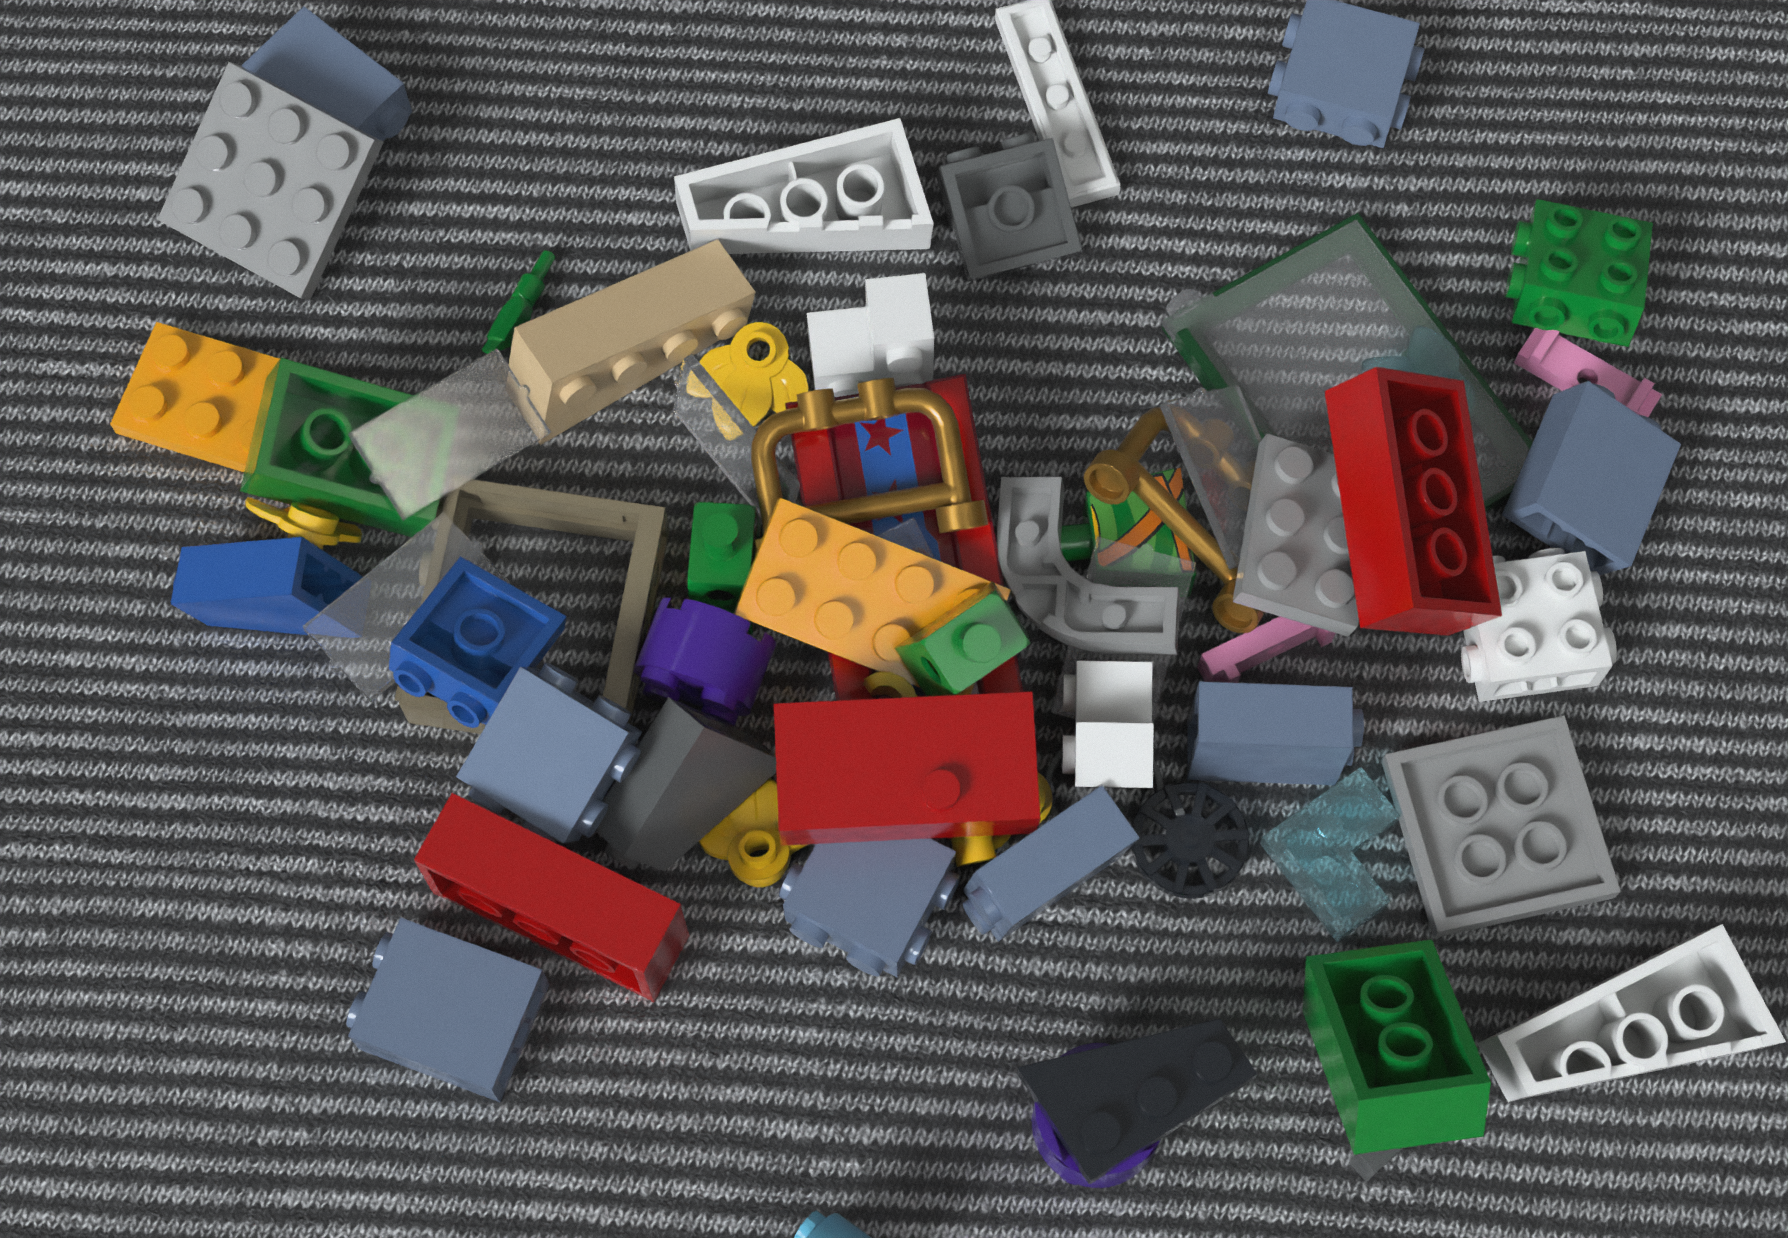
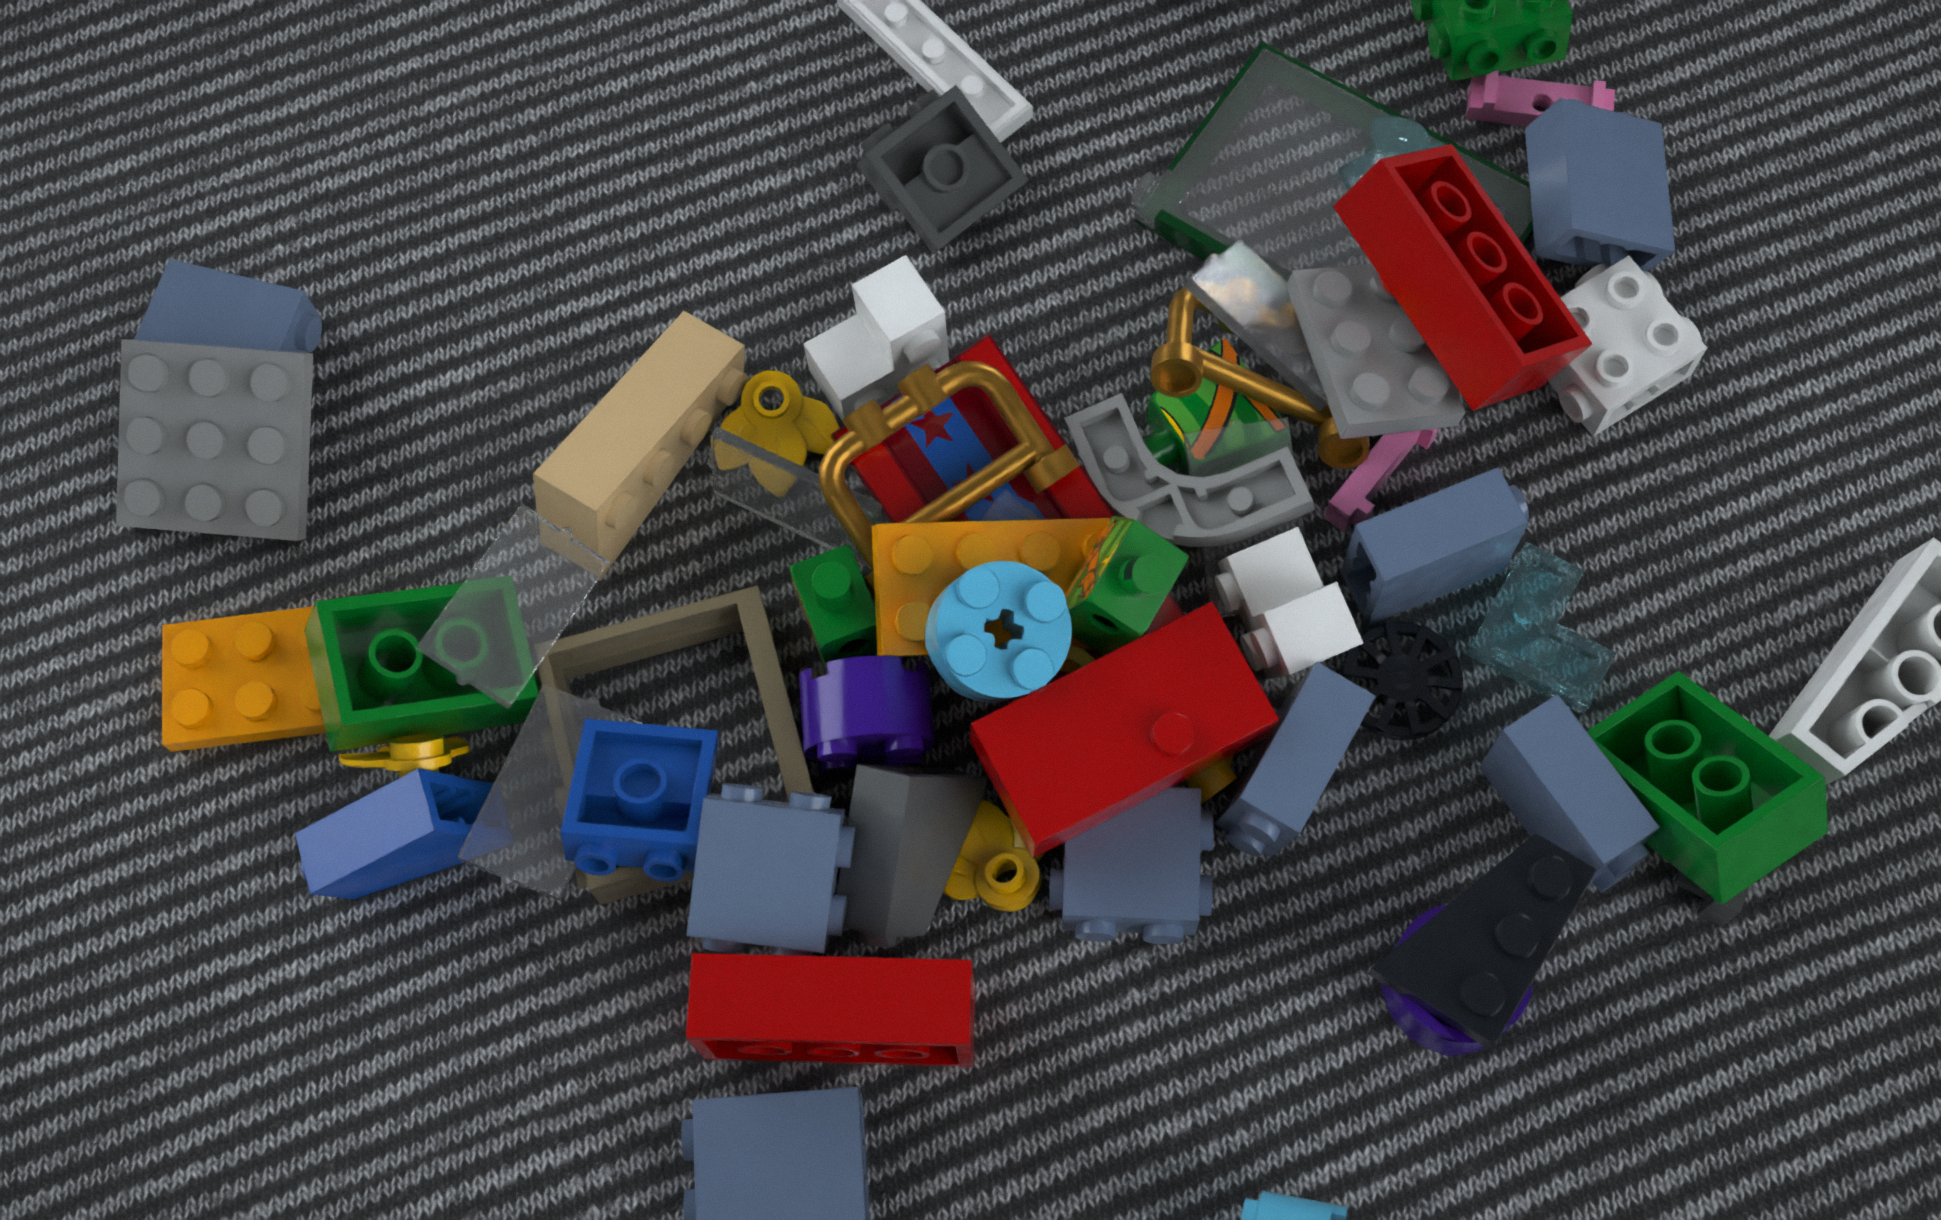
camera: 20 degrees left, 0 degrees up
green hand [482,250,555,354] -> none
white wedge [674,118,934,254] -> none
light grey plate [1381,715,1621,938] -> none
none -> medium azure brick [925,561,1072,702]
none -> sand blue brick [1479,694,1660,893]

